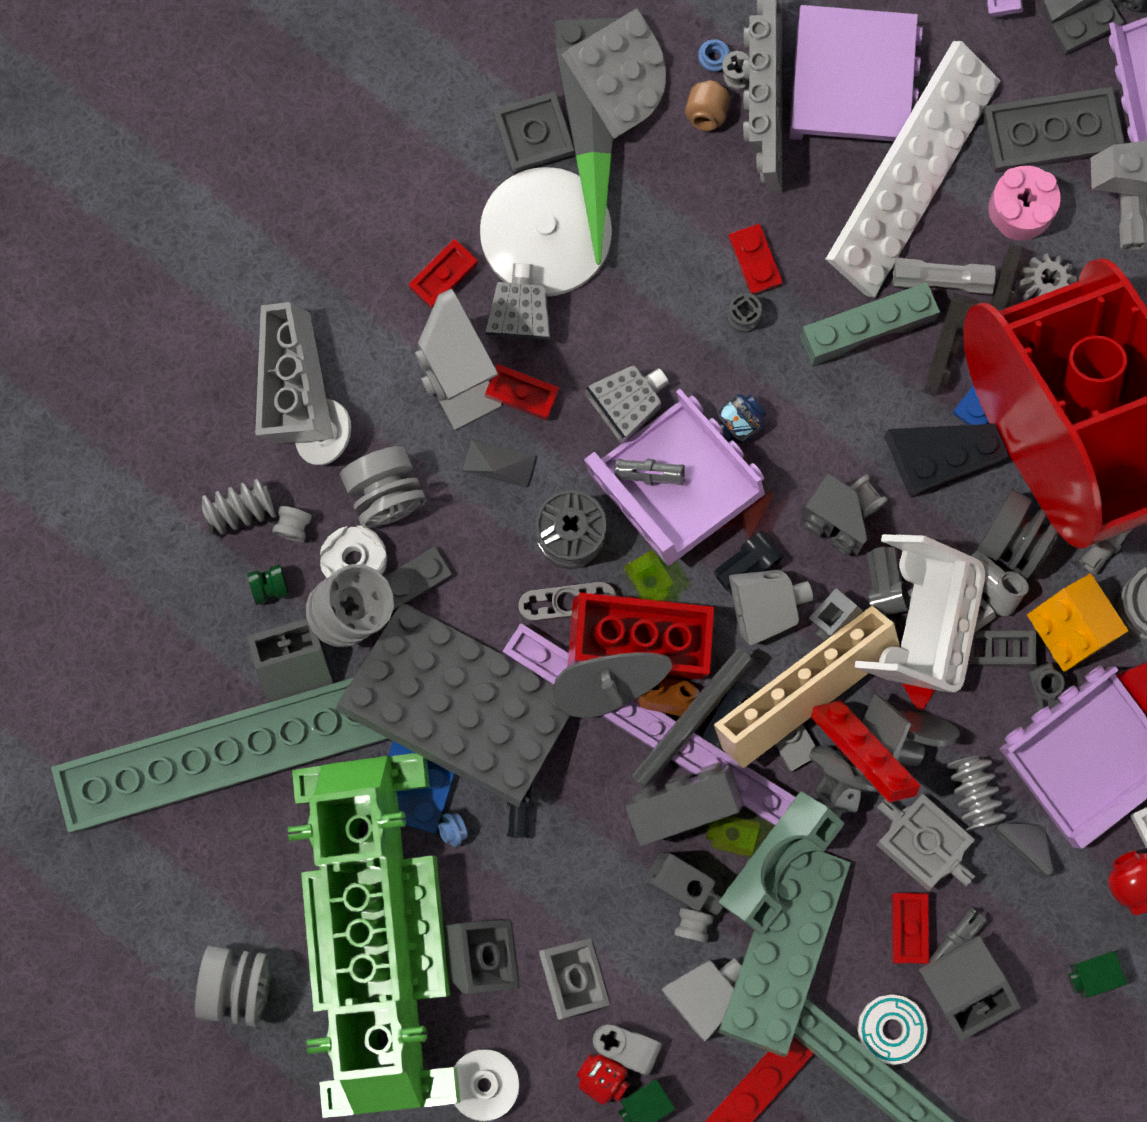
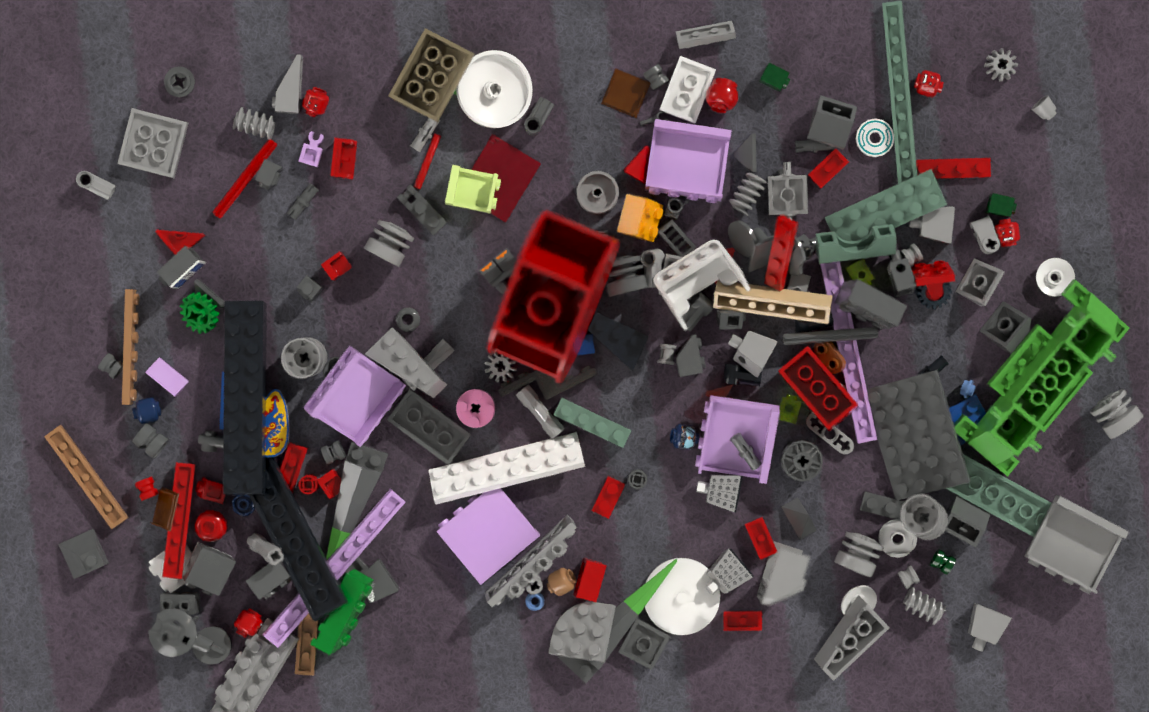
camera: 140 degrees left, 10 degrees up
dark grey shield [553,652,672,718] -> none
none -> red hinge [573,558,607,602]
none -> red plate [911,260,955,309]
none -> light grey torso [968,603,1012,652]
none -> light grey panel [1024,495,1129,594]

